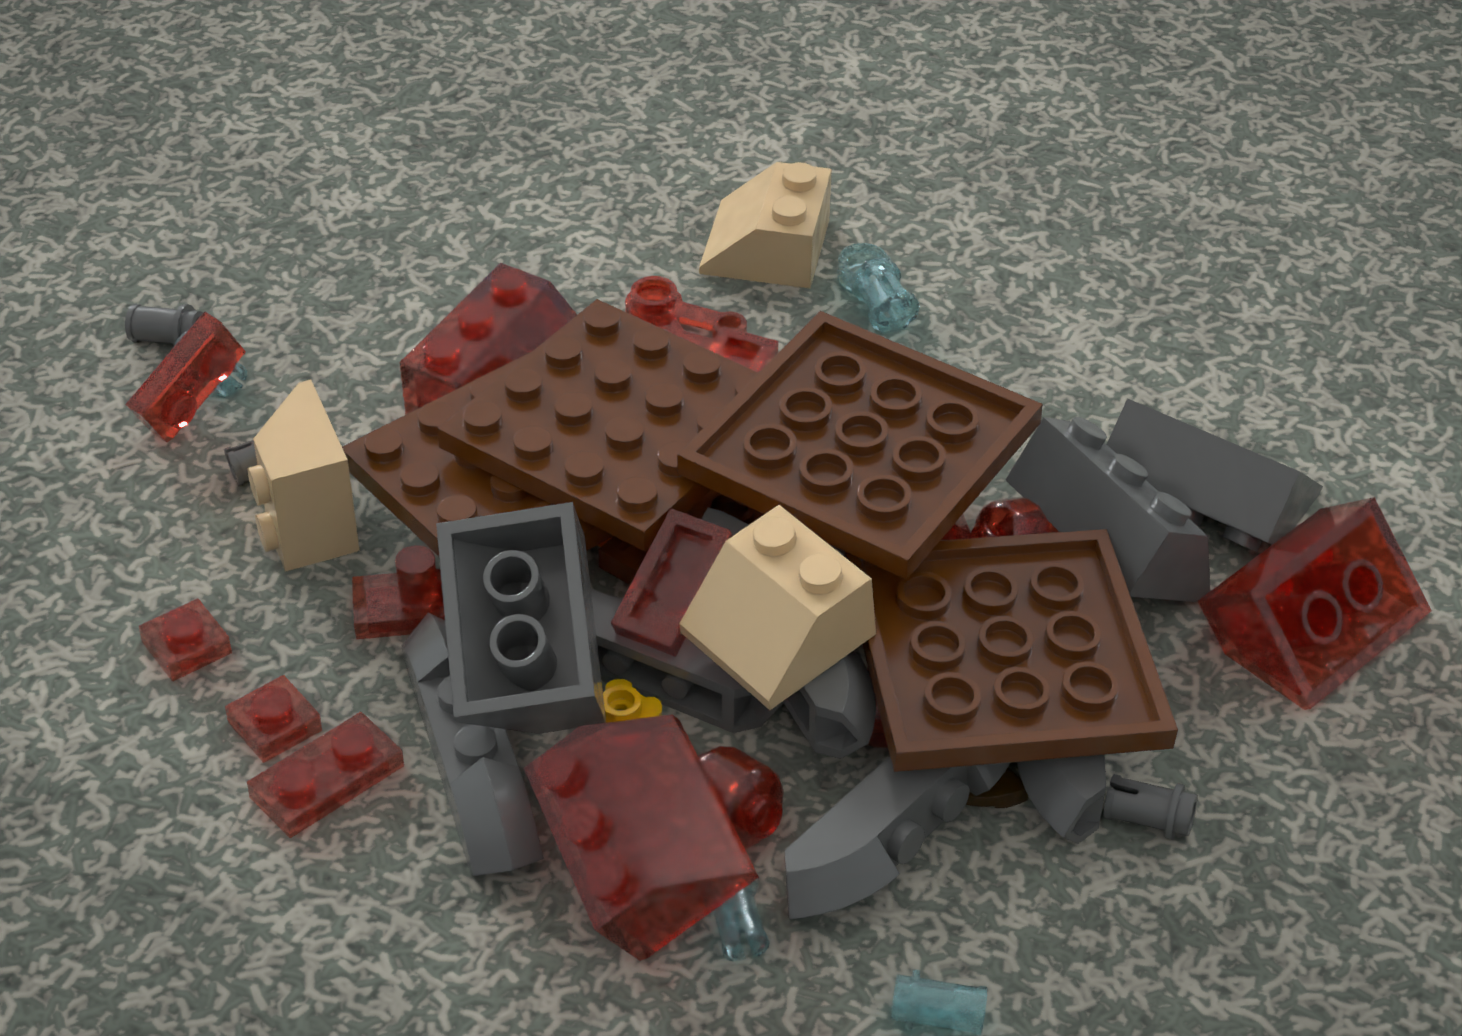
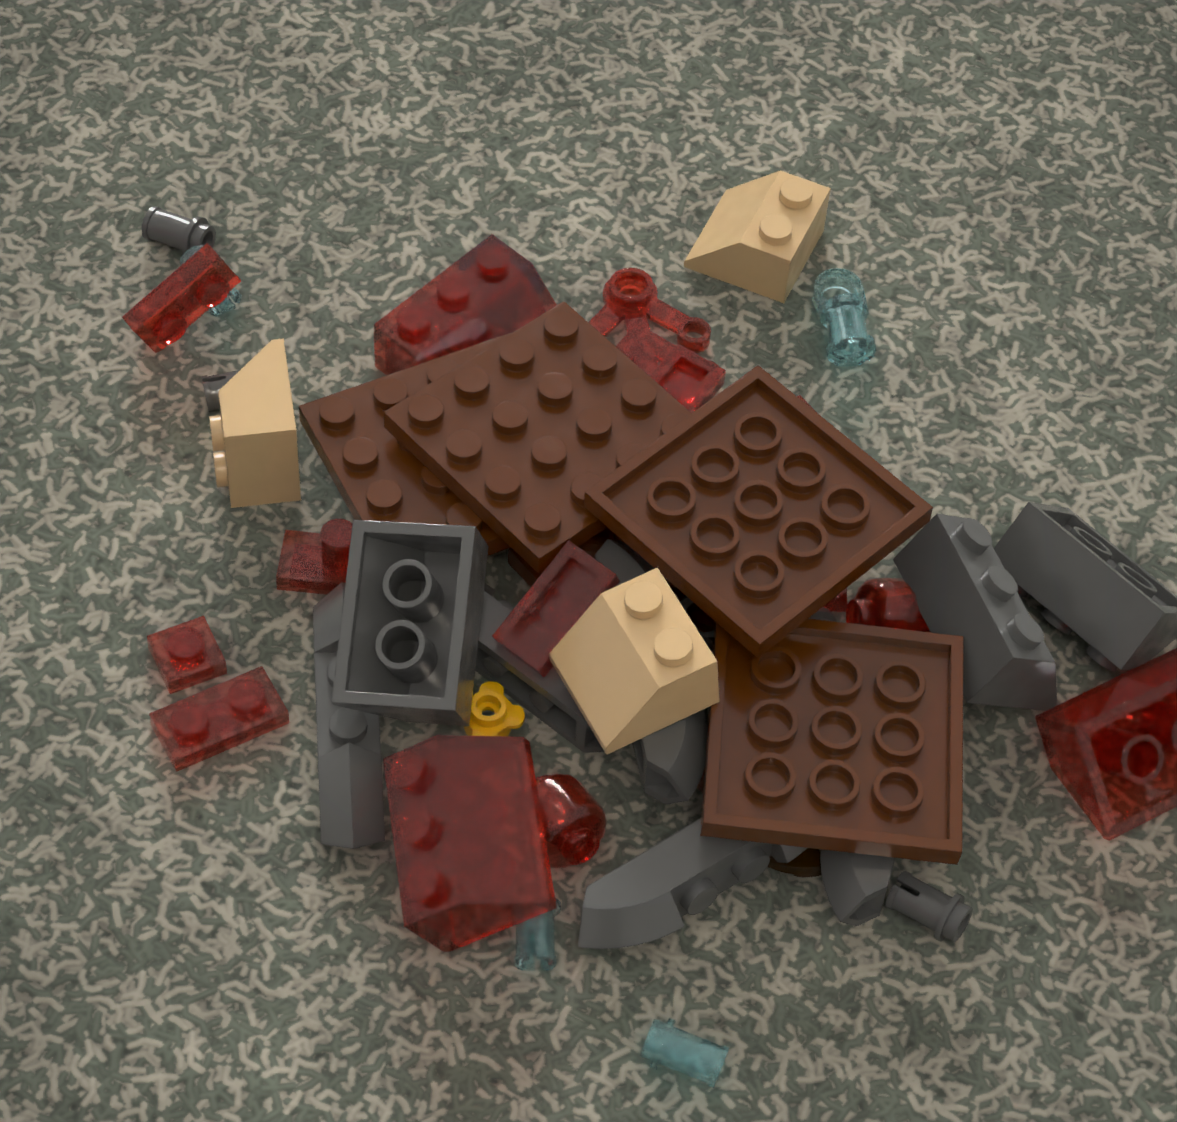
camera: 10 degrees right, 10 degrees up
clear red plate [138,598,232,682] -> none

